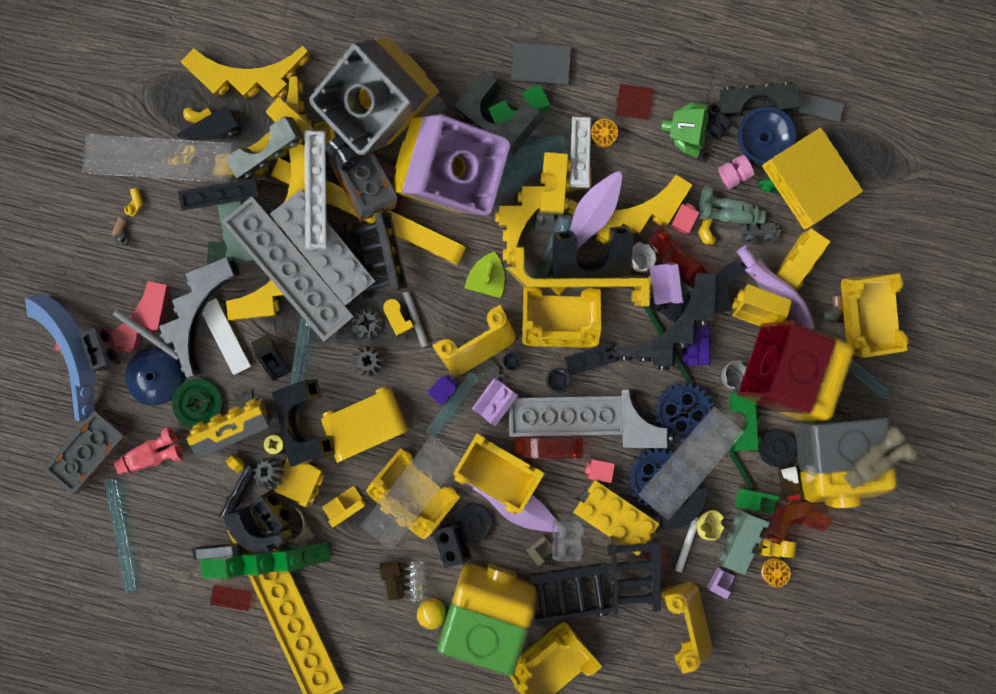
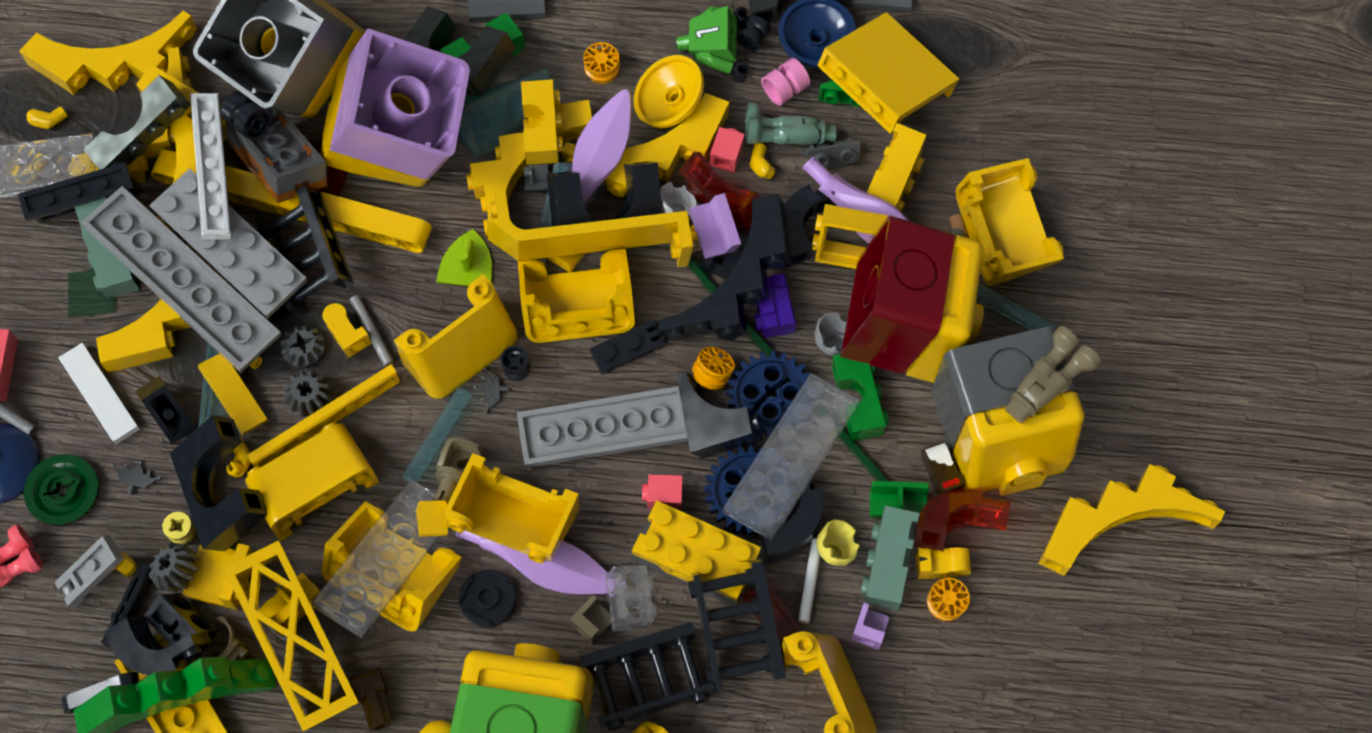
camera: 10 degrees left, 20 degrees down
arch [159,257,241,378] -> none
black slope [177,106,241,141] -> none
piece [187,398,272,459] -> none
clear piece [405,560,430,602] -> none
dark purple brick [428,375,458,404] -> none
black brick [433,521,473,568] -> none
lavender bracket [472,378,518,426] -> none
clear red arch [514,437,583,459] -> none
black wheel [546,368,572,393] -> none
white tile [570,117,591,188] -> none
clear red piece [615,84,653,120] -> none
black tile [758,429,797,467] -> none
none -> light grey plate [55,536,124,608]
none -> yellow tile [198,353,268,436]
none -> yellow piece [223,540,359,731]
none -> yellow arm [226,437,251,478]
none -> yellow tile [247,364,400,467]
none -> yellow slope [416,500,448,537]
none -> dark tan piece [432,437,483,504]
none -> yellow dish [633,55,704,128]
none -> light orange wheel [691,347,735,390]
none -> yellow arch [1038,464,1225,576]

